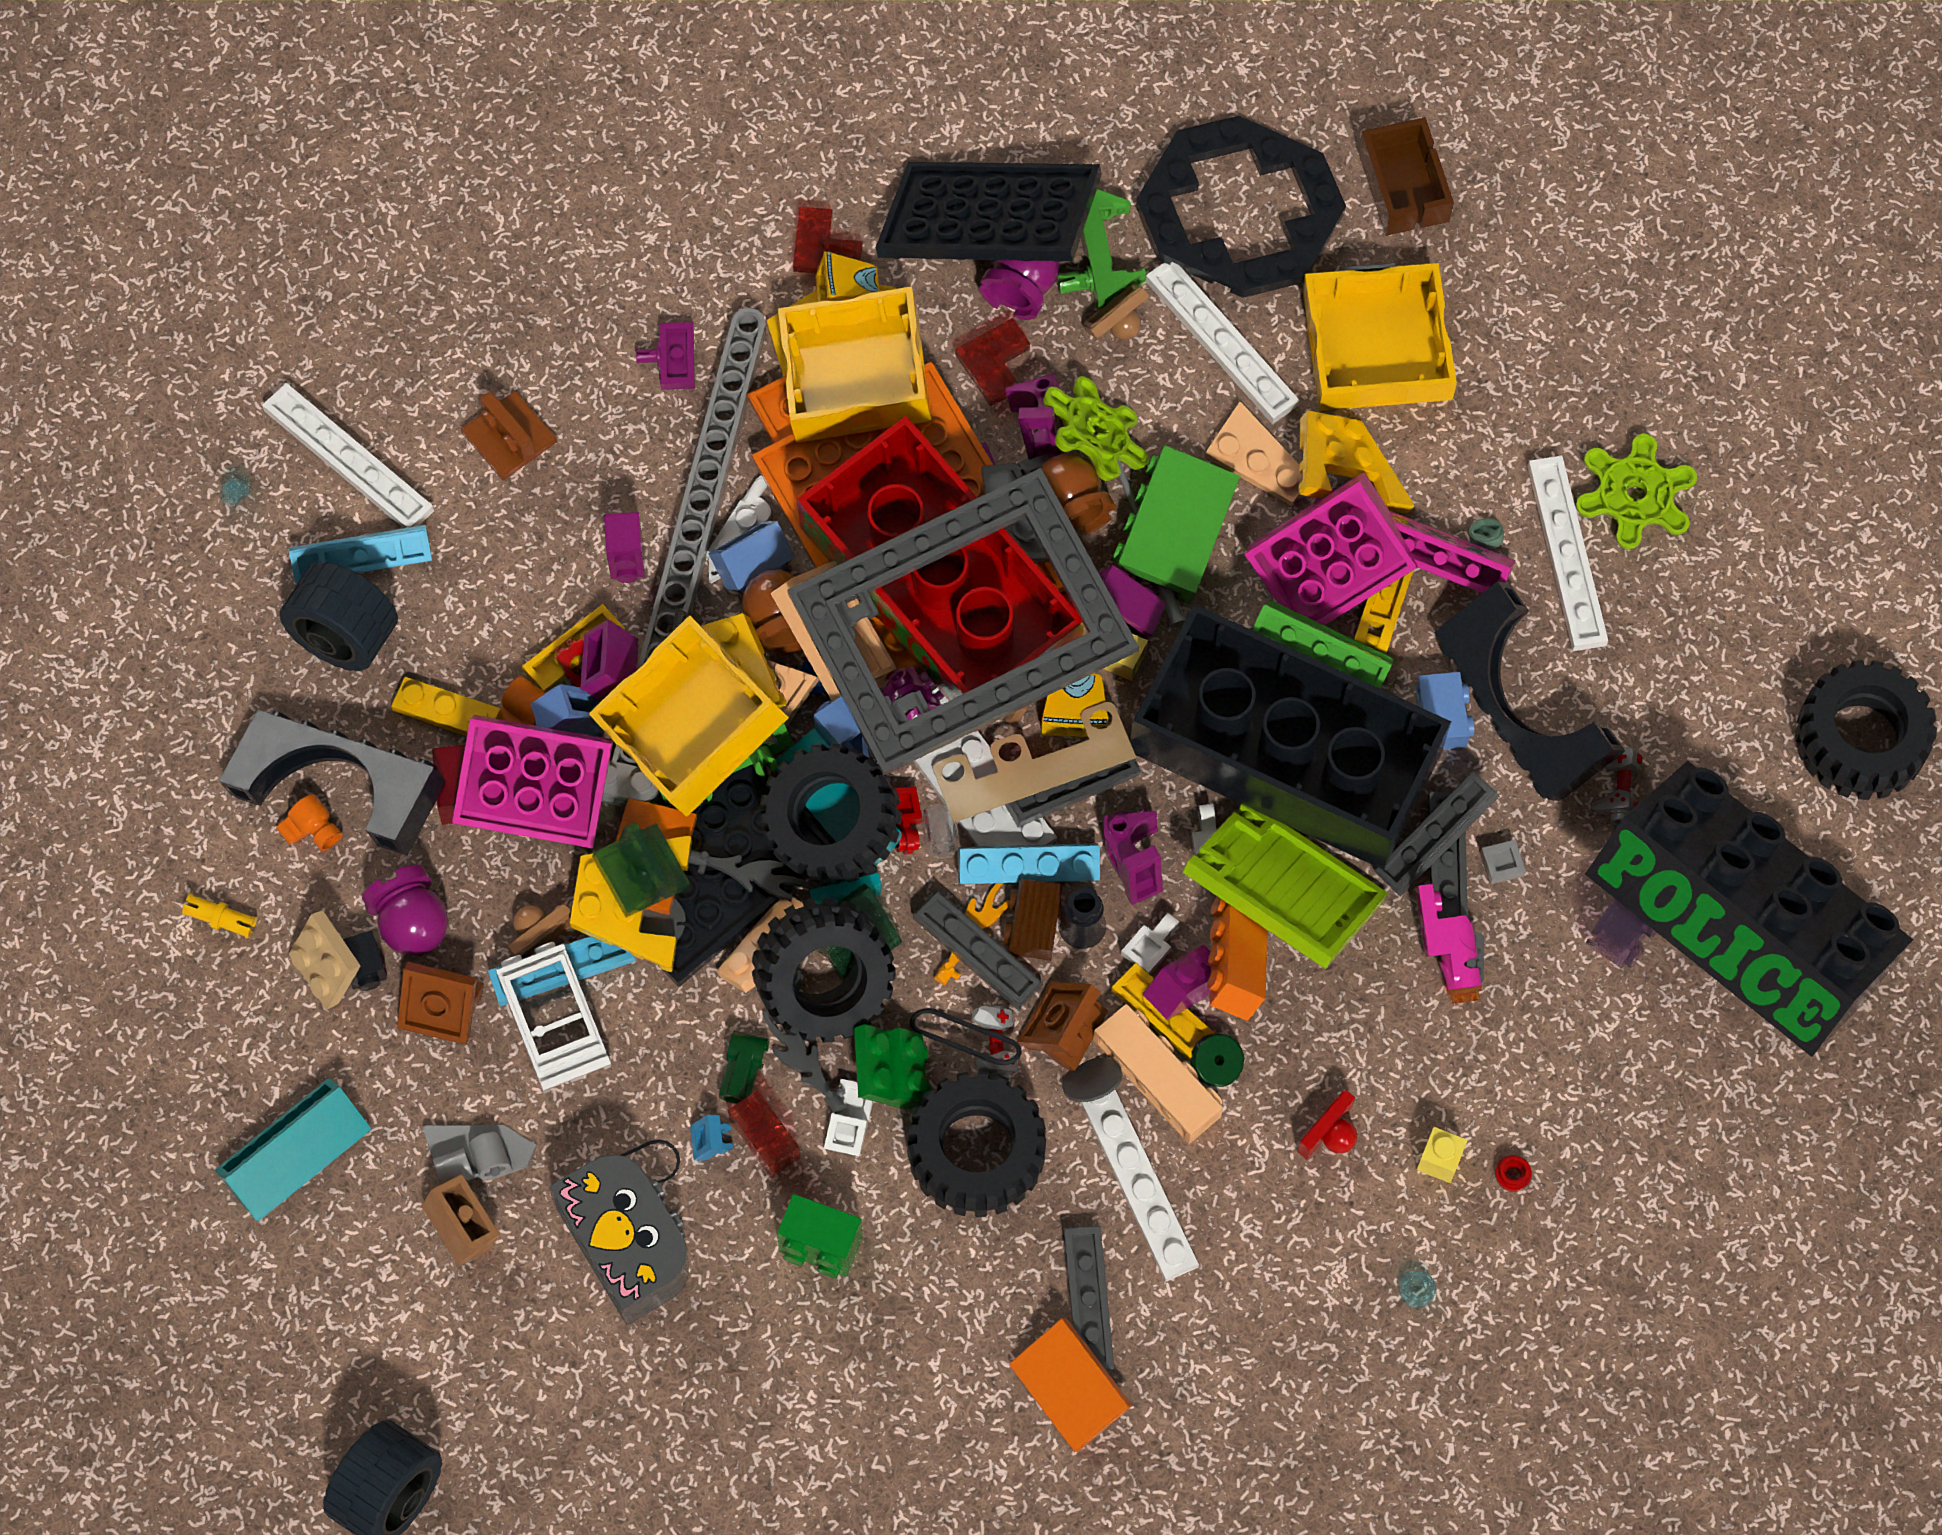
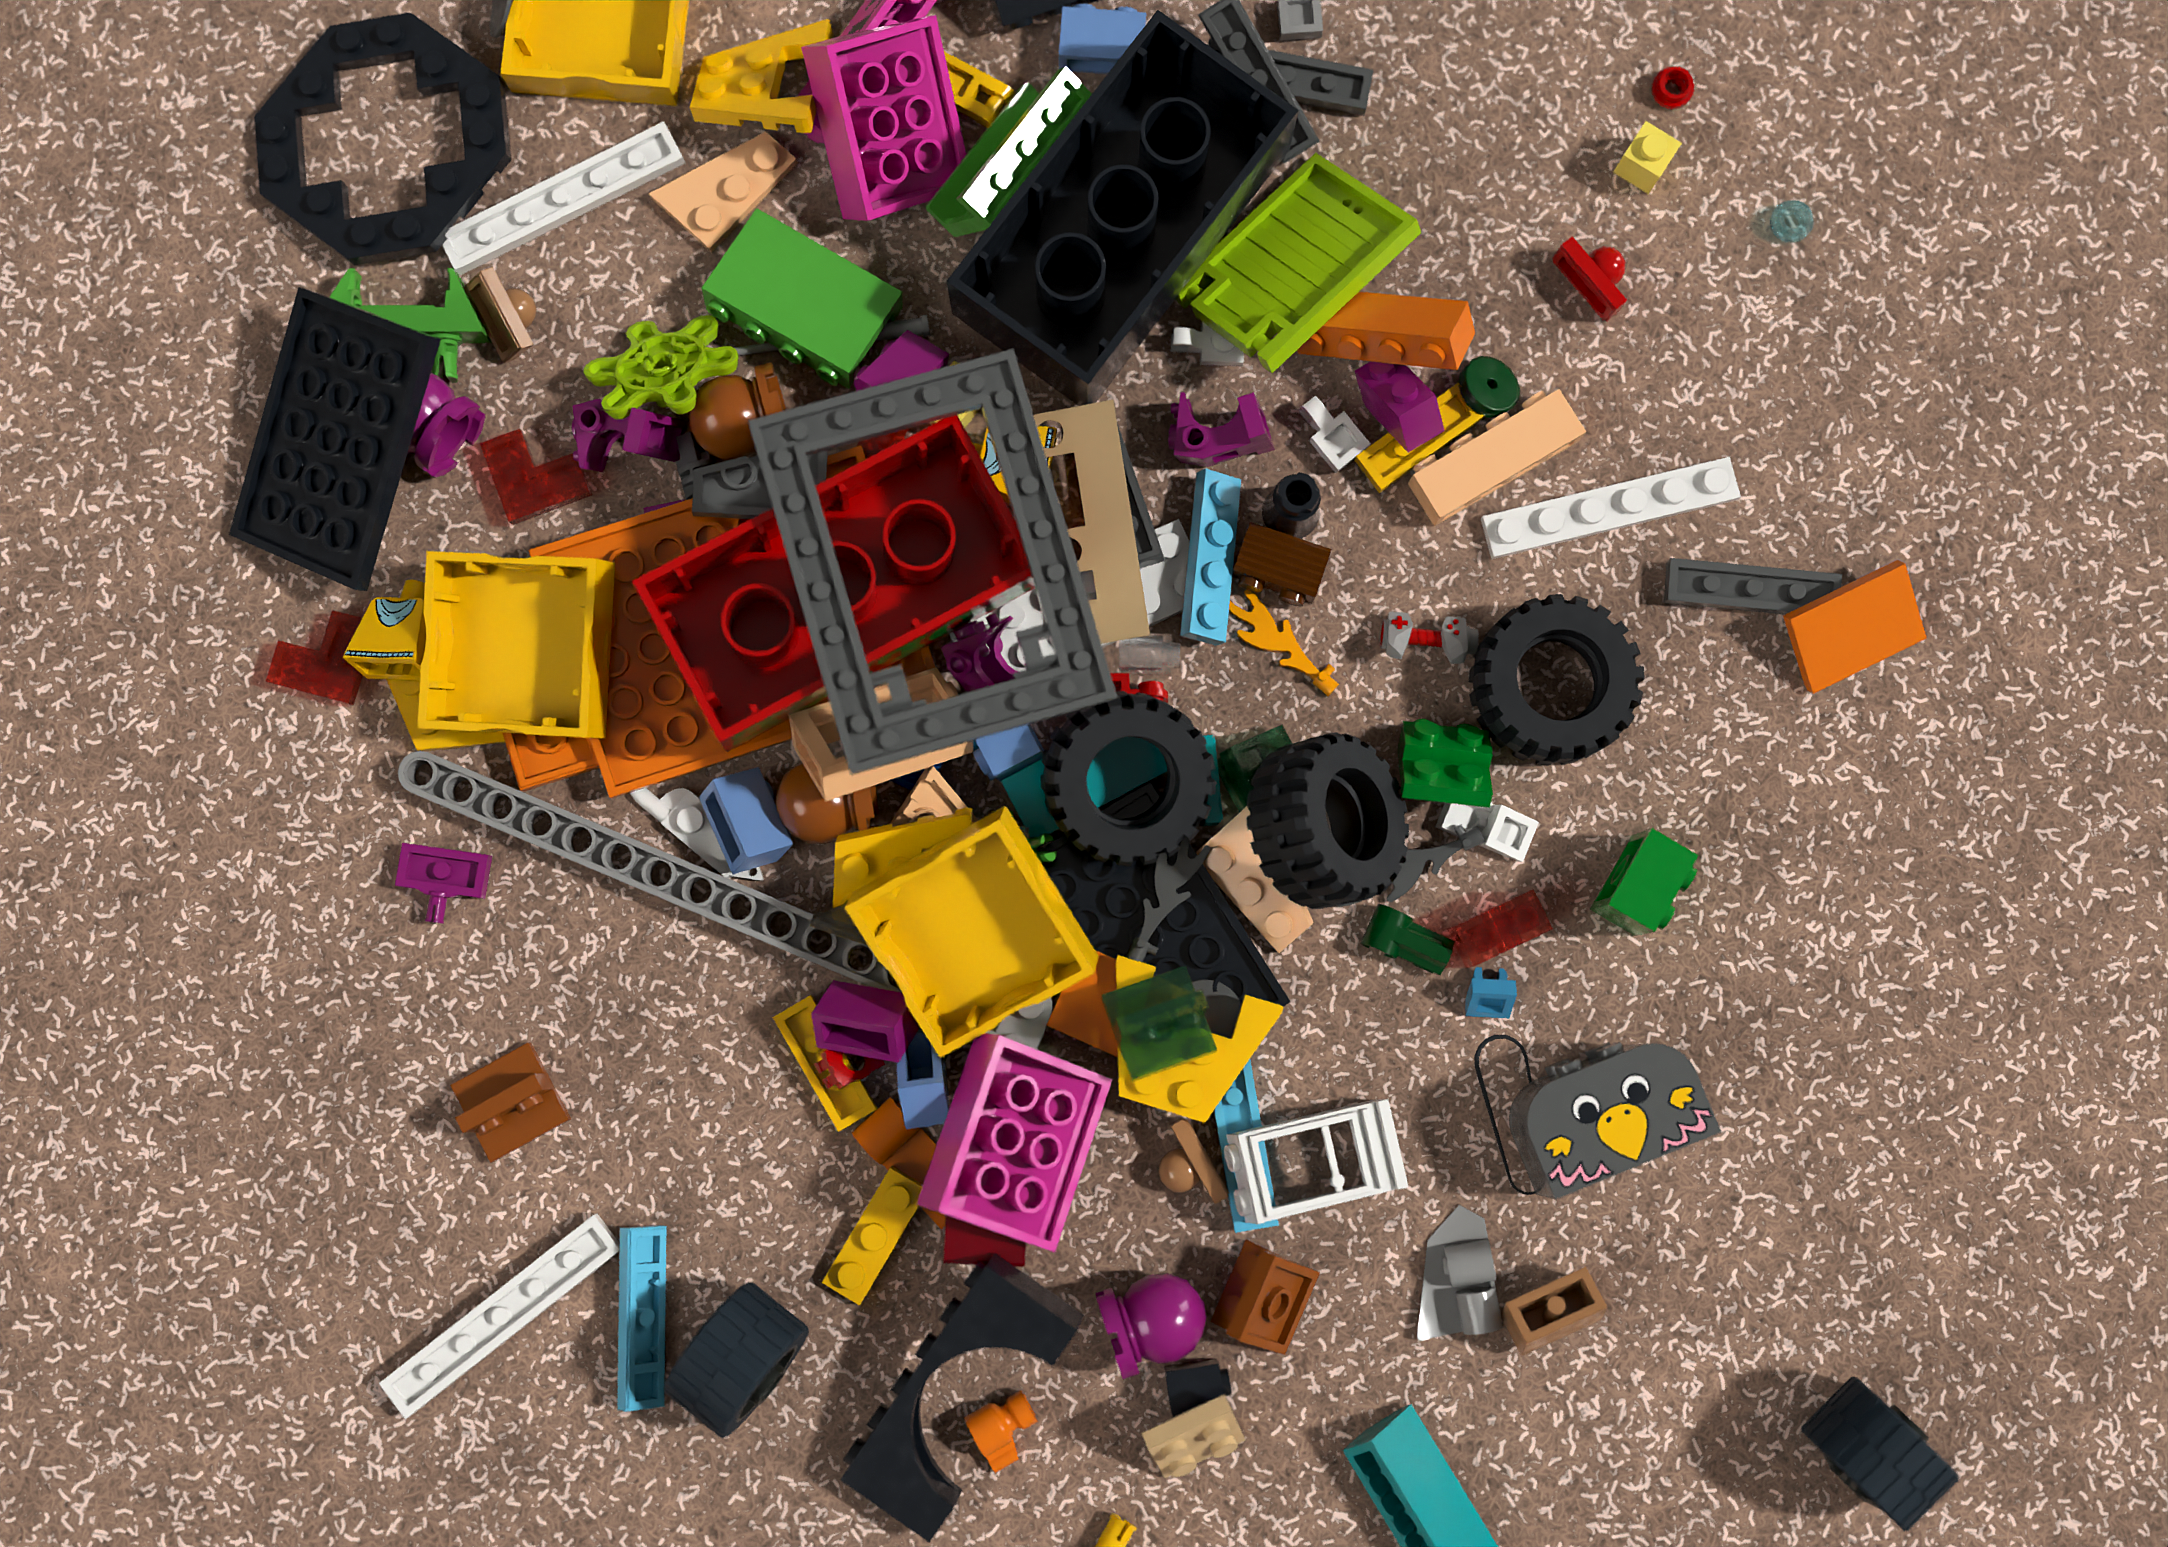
camera: 80 degrees left, 15 degrees up
clear light blue plate [220,476,252,508] -> none
magenta brick [604,512,645,583] -> none
black piece [910,1008,1022,1065] -> none
dark grey tile [913,890,1043,1011] -> none
dark orange bracket [1017,982,1108,1071] -> none
dark grey piece [1062,1058,1123,1102] -> none
dark pink plate [1415,884,1484,1004] -> none

